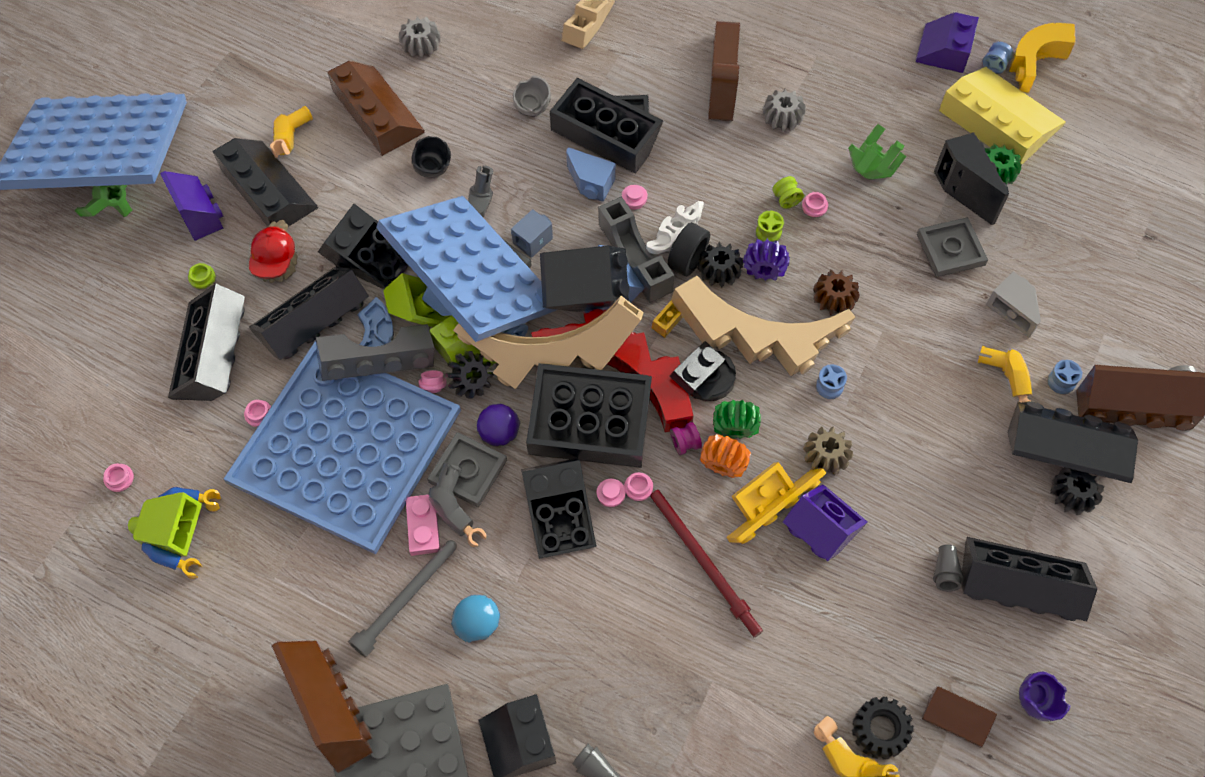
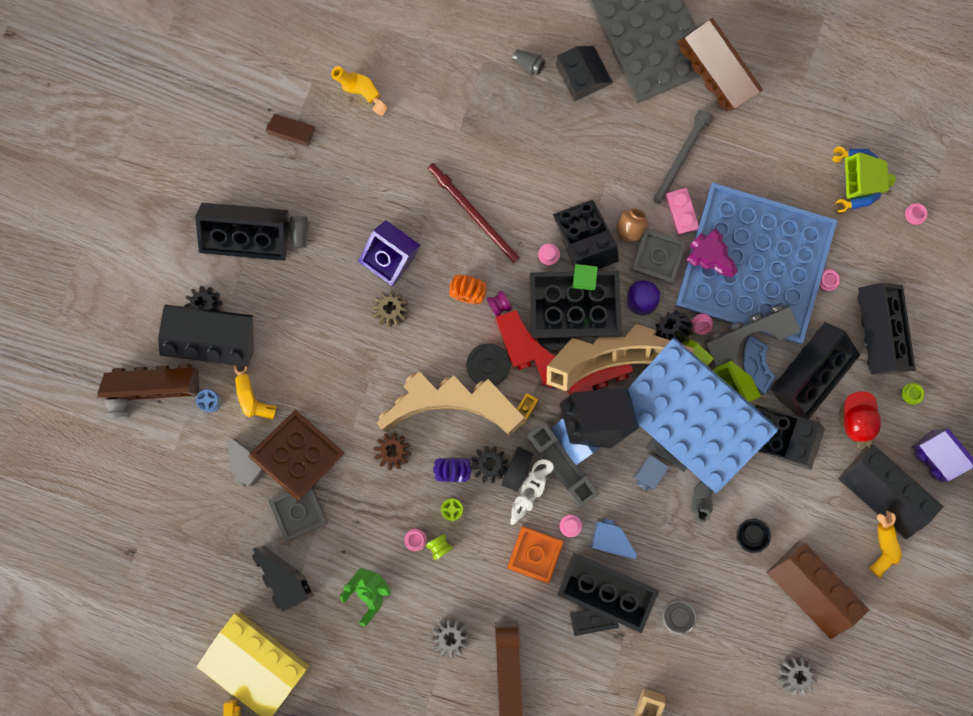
camera: 170 degrees right, 20 degrees up
dark grey arm [429,463,486,547] -> none
dark azure hair [451,595,500,643] -> none
bright pink plate [624,472,653,501] -> none
plate [670,341,725,395] -> none
green gear [713,400,761,439] -> none
yellow bracket [726,462,826,544] -> none
medium blue wheel [816,364,847,399] -> none
black tyre [852,696,914,759] -> none
green gear [985,144,1022,185] -> none
dark purple hair [1019,671,1071,721] -> none
none -> reddish brown plate [249,409,345,501]
none -> orange tile [507,526,564,584]
none -> bright green tile [573,264,598,291]
none -> medium nougat head [616,208,648,242]
none -> magenta rock [686,228,738,278]

